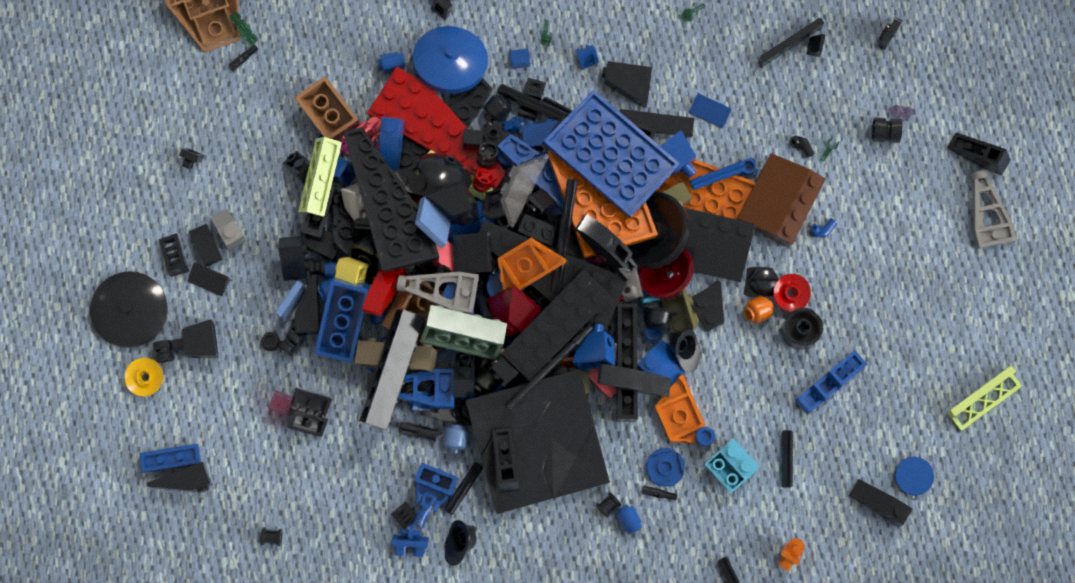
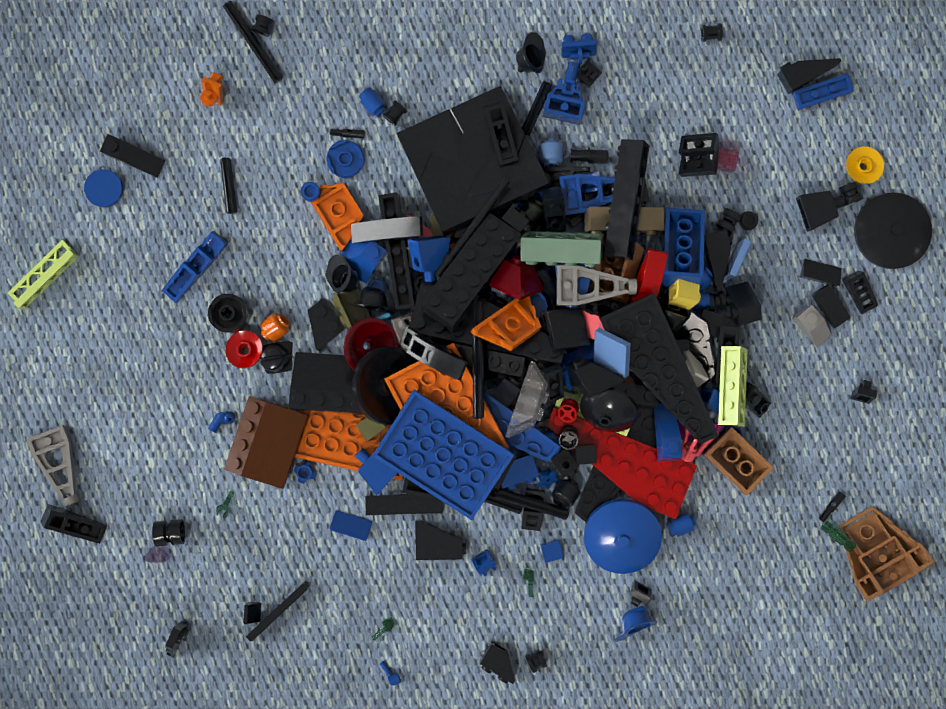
camera: 170 degrees right, 10 degrees up
blue axle [690,162,744,190] -> none
medium azure slope [704,438,760,494] -> none
black arm [789,136,815,158] -> none

